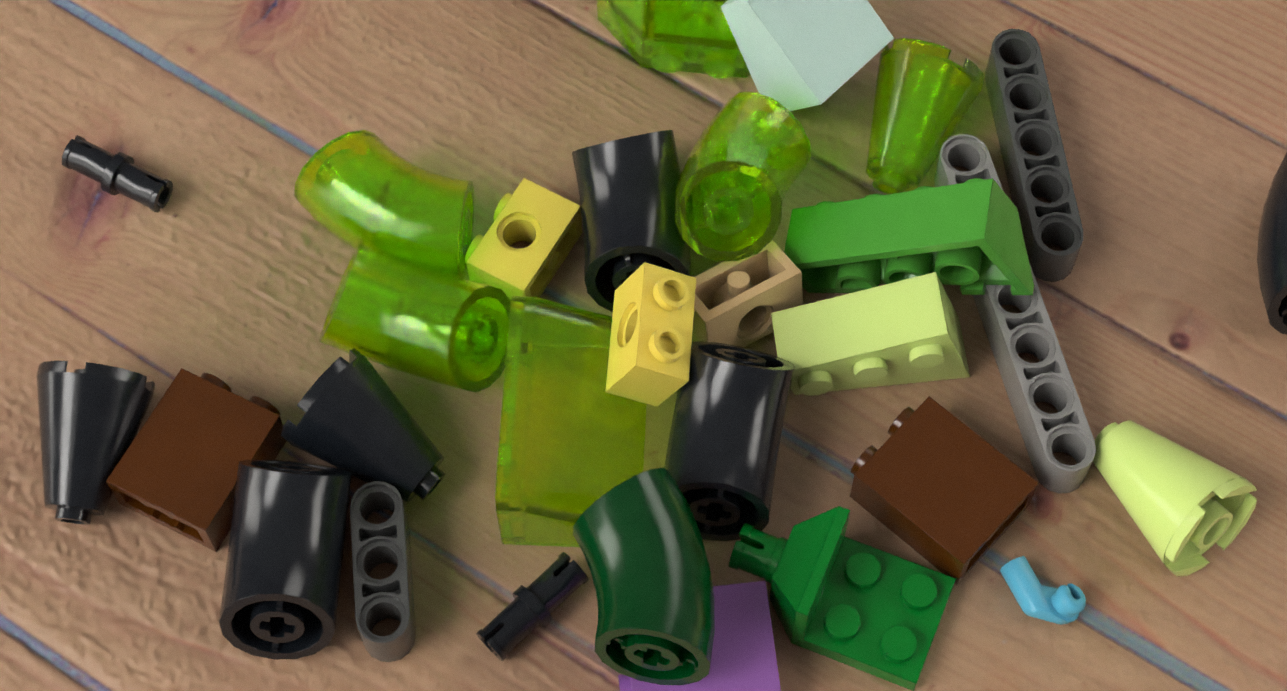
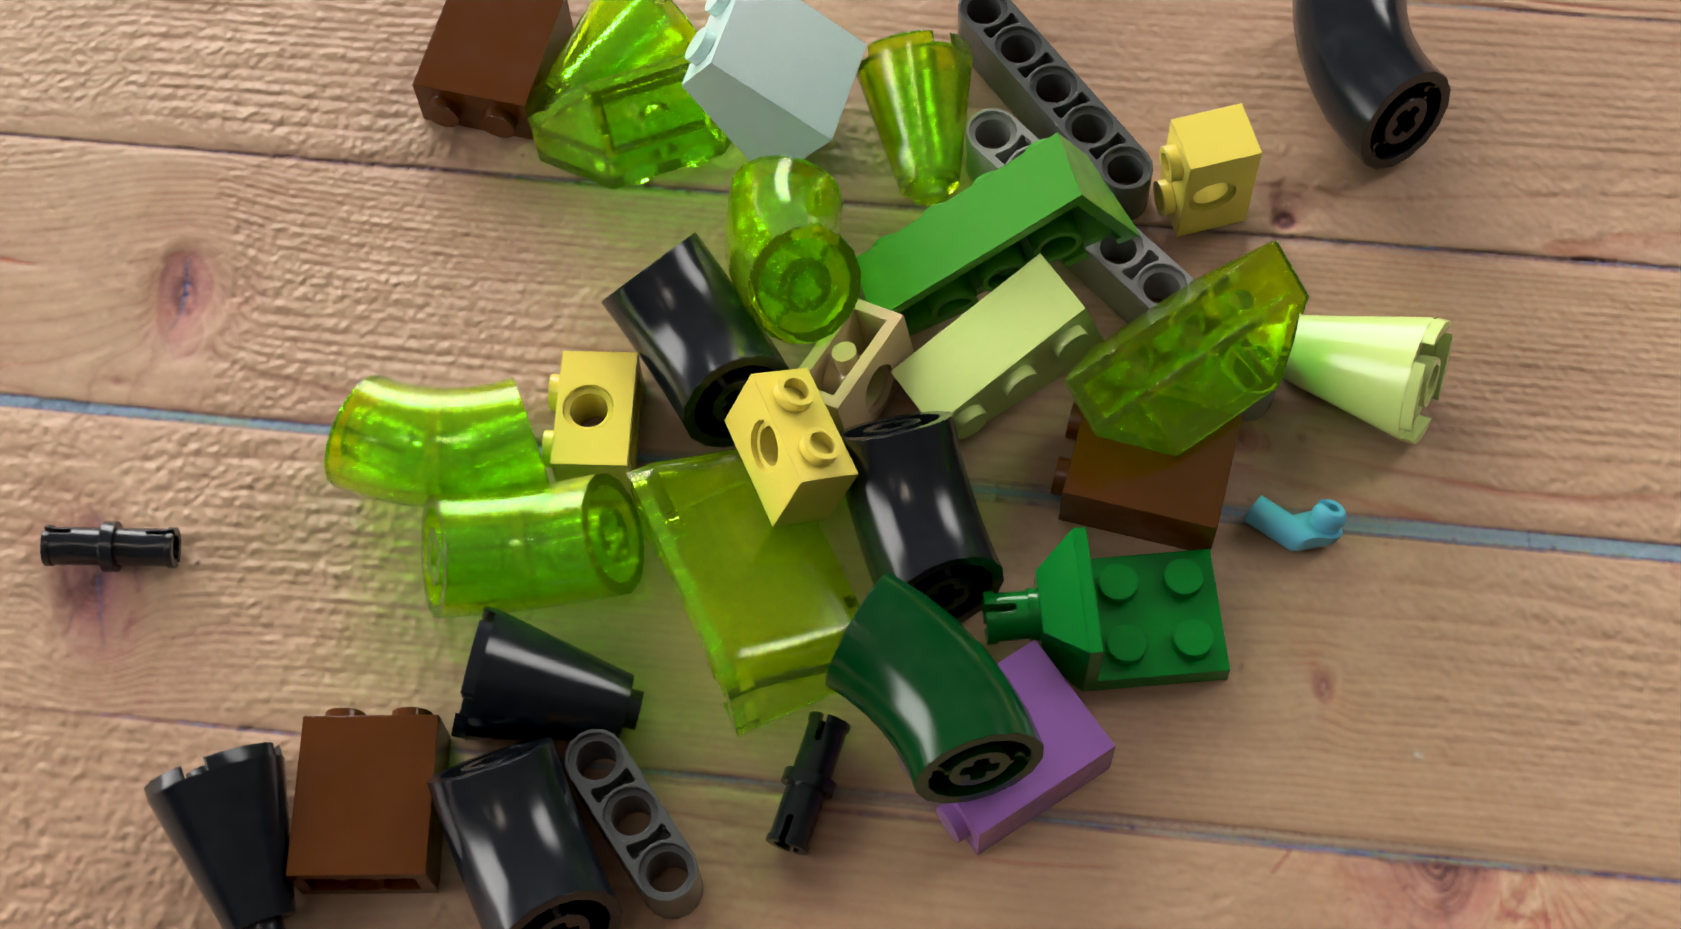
camera: 25 degrees left, 0 degrees up
none -> clear neon green wedge [1063,240,1309,456]
none -> light yellow brick [1153,103,1262,237]

